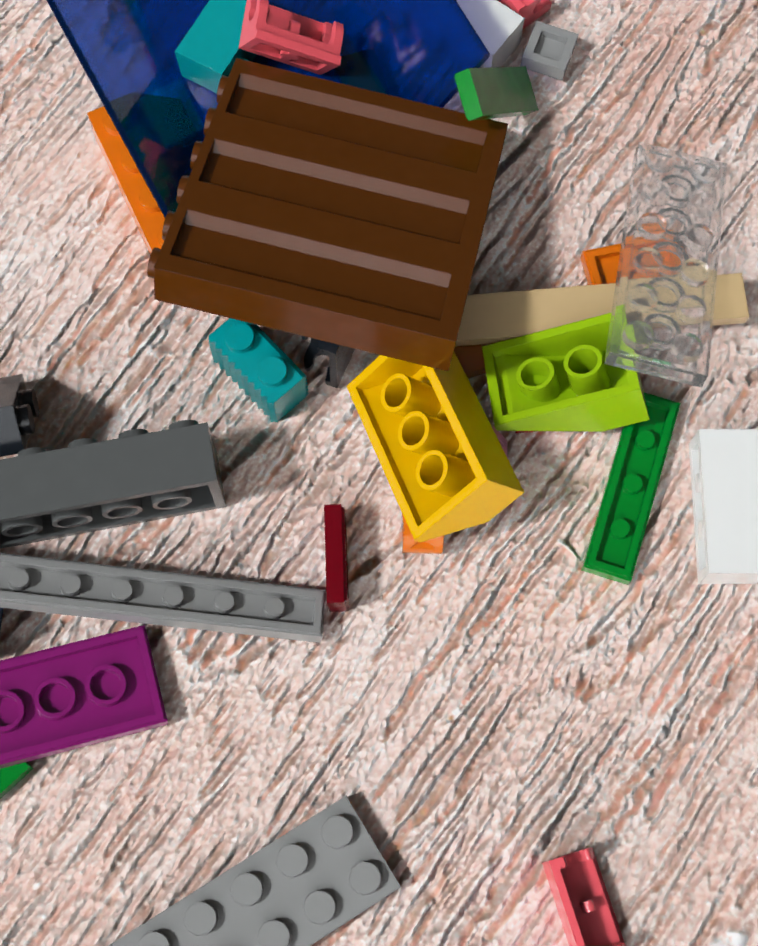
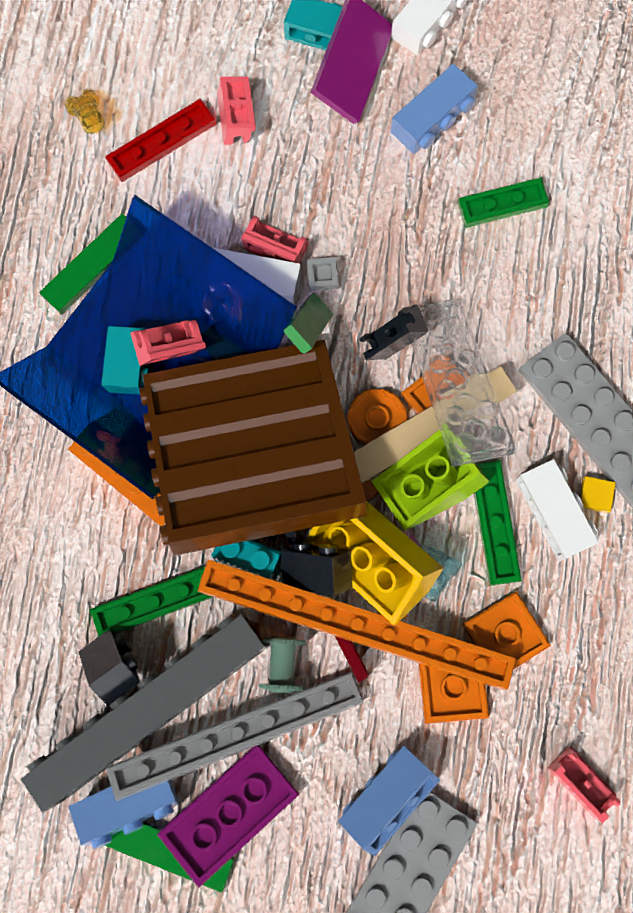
camera: 20 degrees left, 5 degrees up
none -> green tile [90,566,214,637]
none -> orange plate [198,559,516,691]
none -> sand green hose [259,636,306,693]
none -> black brick [281,541,352,596]
none -> medium blue brick [338,746,440,856]
none -> orange tile [347,389,407,446]
none -> black hinge [359,304,429,360]
none -> orange tile [418,663,489,724]
none -> clear light blue plate [424,546,462,603]
none -> orange tile [463,591,551,669]

